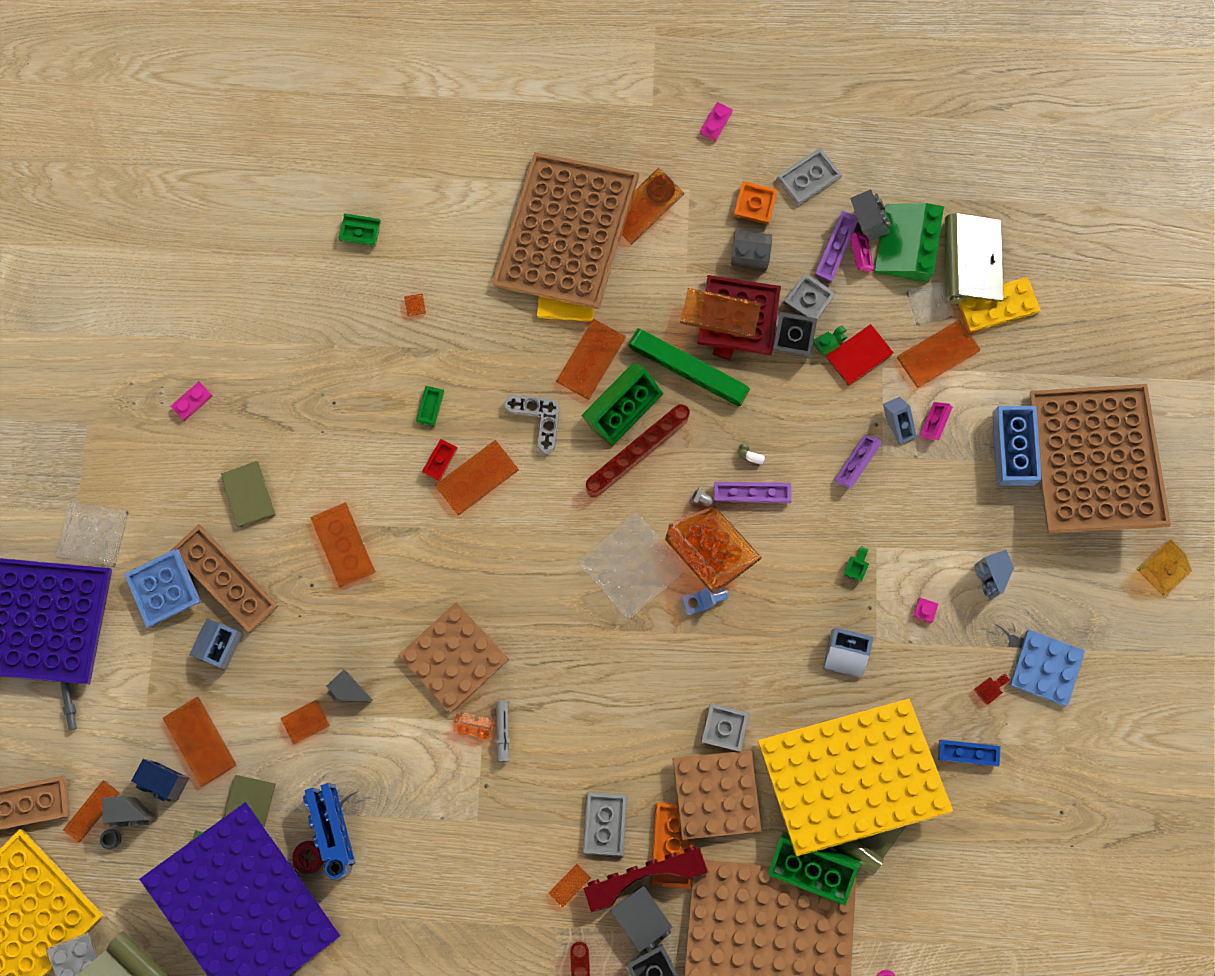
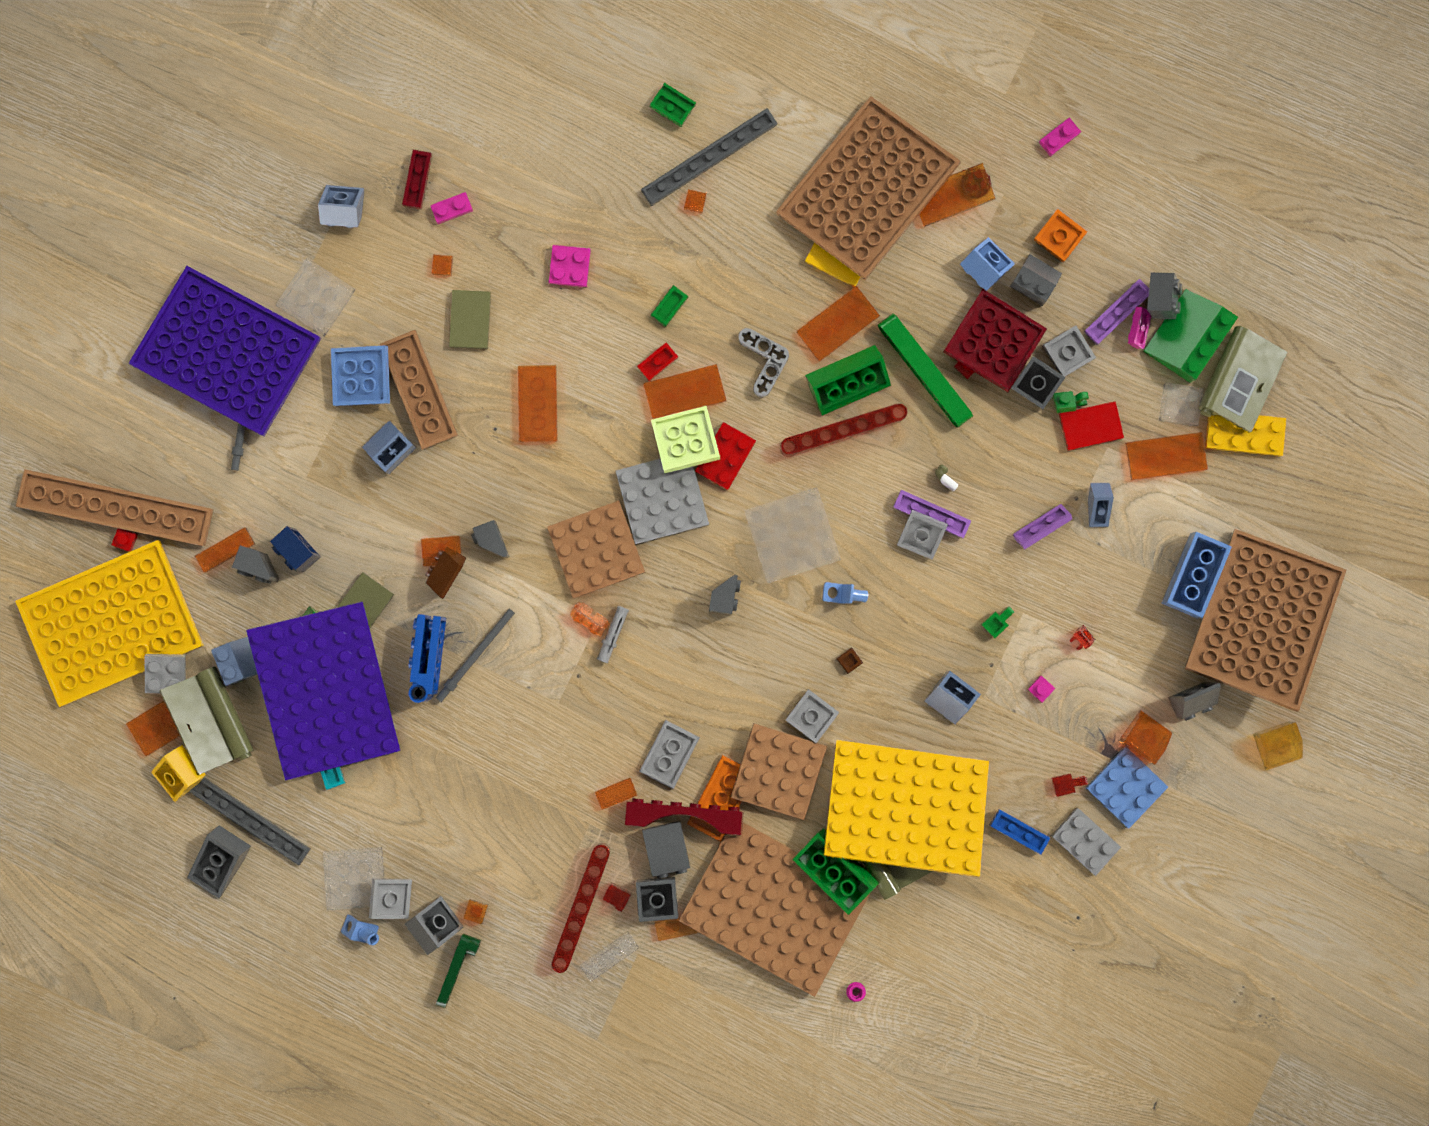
camera: 20 degrees right, 10 degrees up
dark grey plate [100,829,121,850] -> none
clear orange tile [163,697,237,786] -> none
dark red gear [292,841,324,874] -> none
clear orange slope [665,505,762,592] -> none
clear orange tile [680,288,761,339] -> none
light grey piece [690,488,713,507] -> none
light grey tile [776,148,842,206] -> none
dark pink plate [920,402,953,440] -> none
sand blue slope [975,550,1014,600] -> none
none -> sand blue slope [211,637,258,686]
none -> sand blue slope [318,185,364,228]
none -> dark red plate [402,149,432,210]
none -> reddish brown slope [425,546,466,599]
none -> clear orange tile [432,254,453,276]
none -> dark grey bar [436,608,515,702]
none -> dark pink plate [549,245,591,287]
none -> light grey plate [616,459,709,545]
none -> dark grey tile [641,108,778,206]
none -> yellowish green plate [651,406,720,473]
none -> red plate [695,422,756,490]
none -> dark grey slope [709,575,741,615]
none -> reddish brown tile [836,647,863,674]
none -> light grey plate [897,510,948,560]
none -> medium blue slope [960,237,1015,291]
none -> light grey plate [1051,807,1121,876]
none -> clear red tile [1070,625,1096,650]
none -> clear orange slope [1119,710,1172,765]
none -> dark grey slope [1168,682,1221,721]

